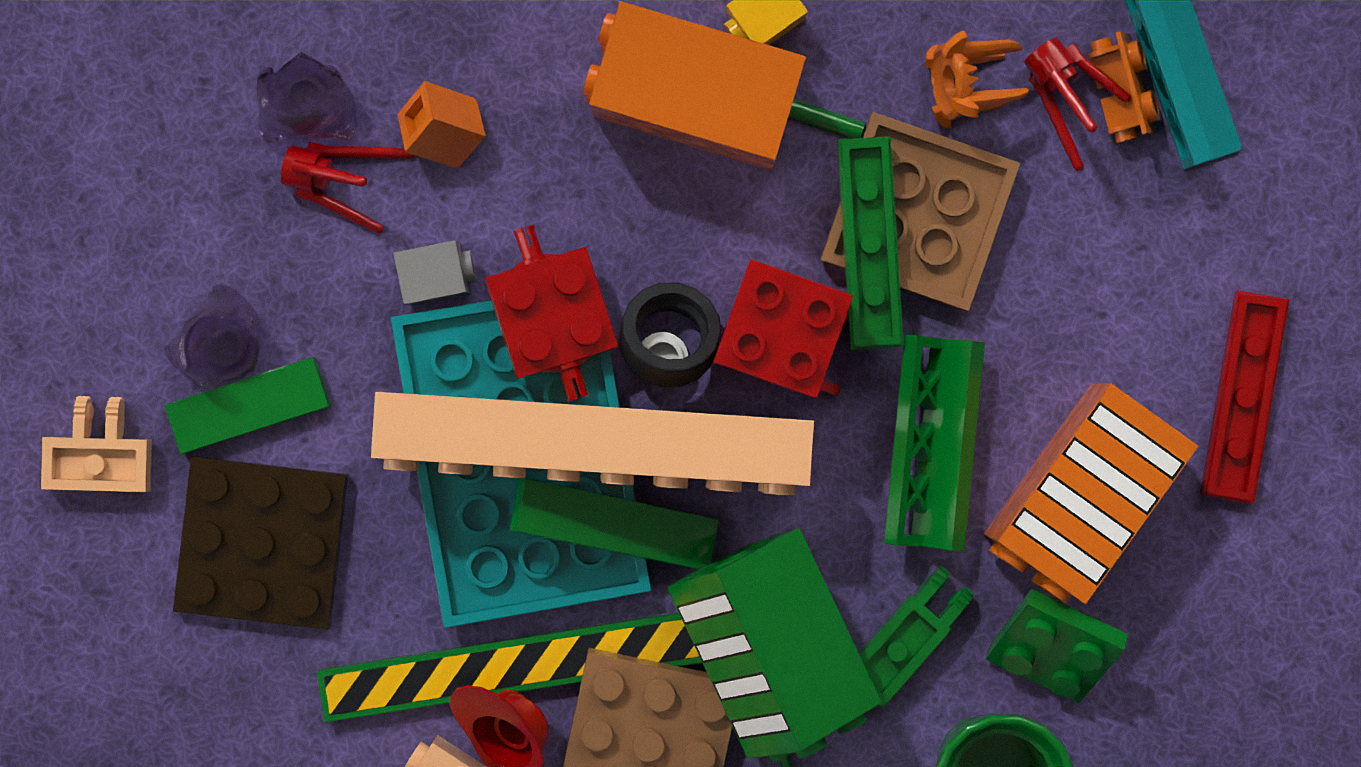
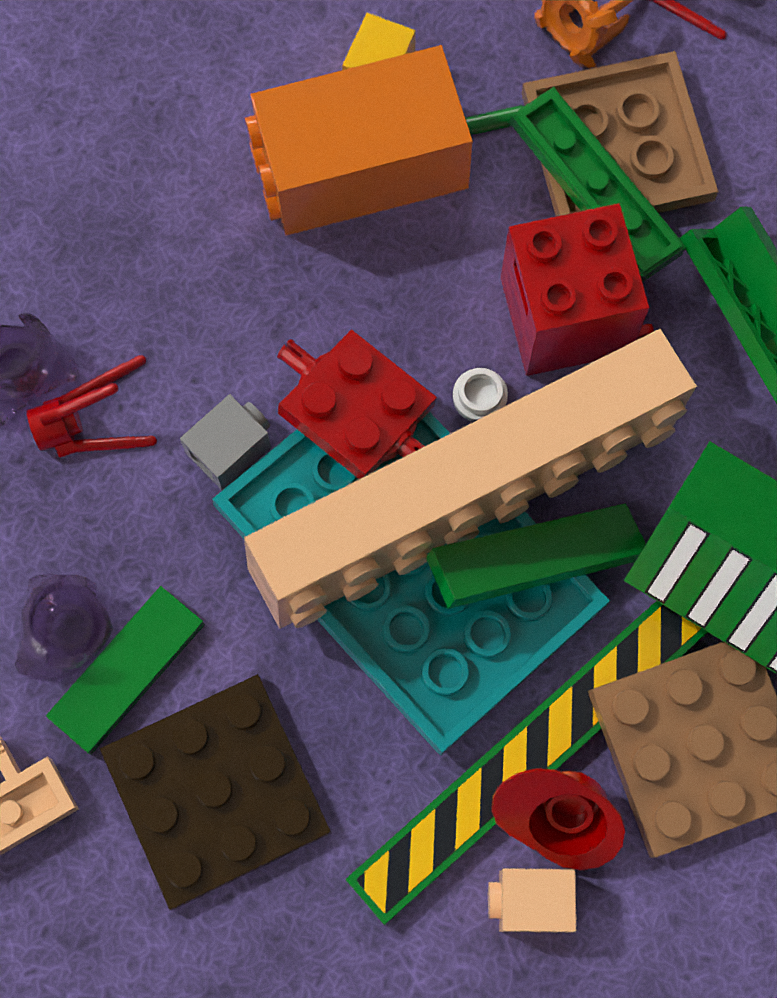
camera: 30 degrees left, 15 degrees down
orange panel [397,81,486,168] -> none
black tyre [619,282,721,387] -> none

